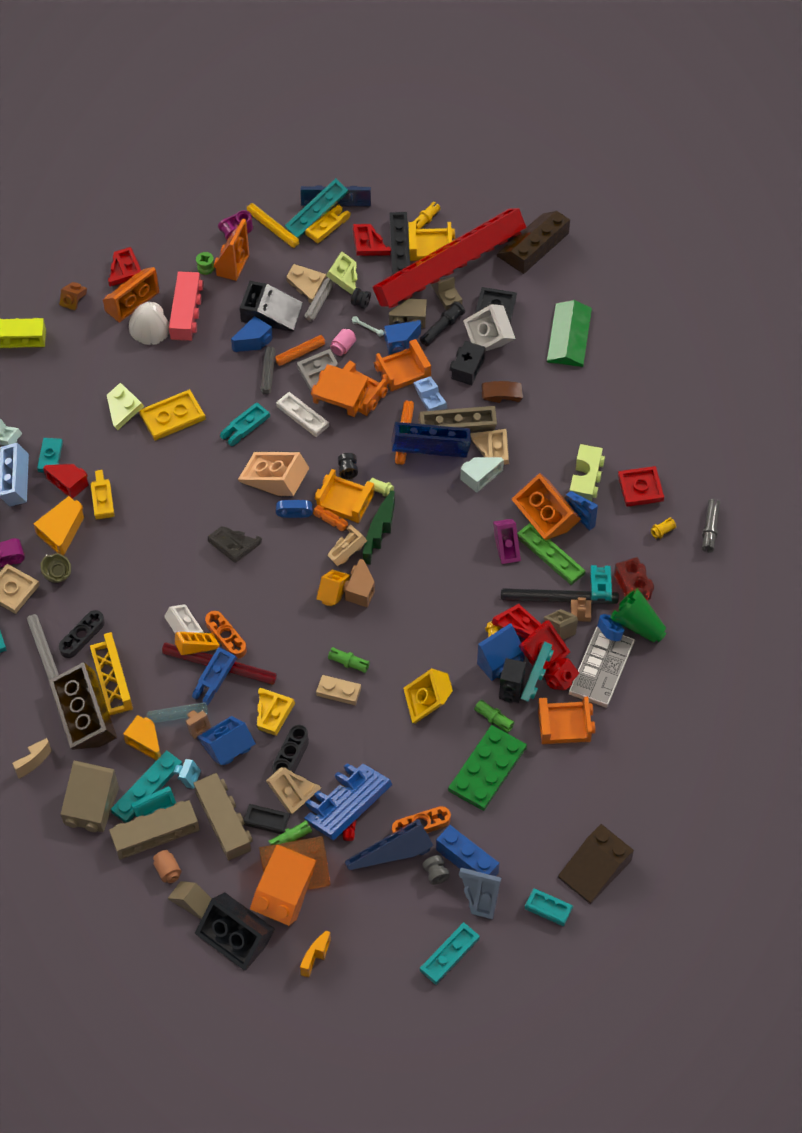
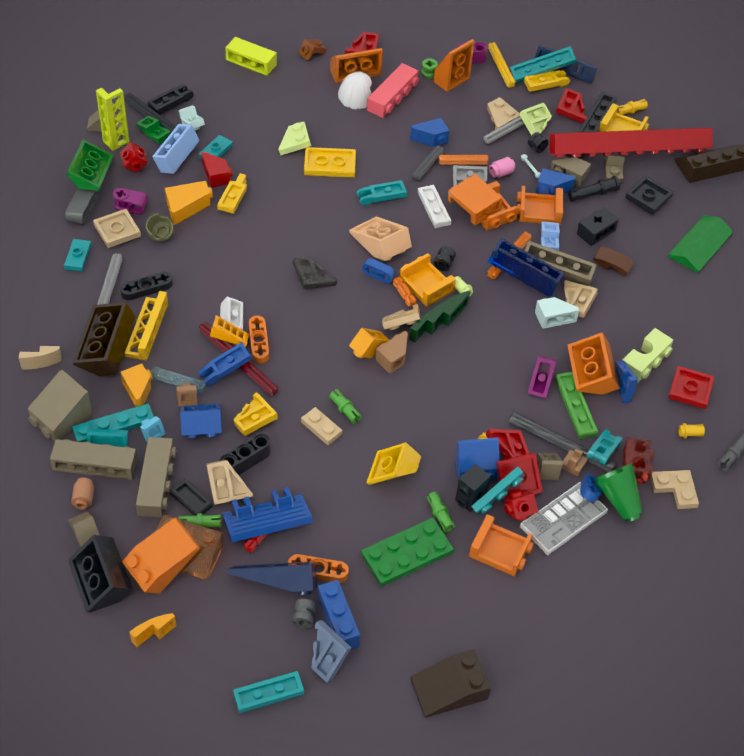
camera: 25 degrees right, 5 degrees down
slope [240,281,303,332] -> none
white slope [463,304,515,351] -> none
teal plate [525,888,573,926] -> none
none -> tan plate [650,470,699,509]

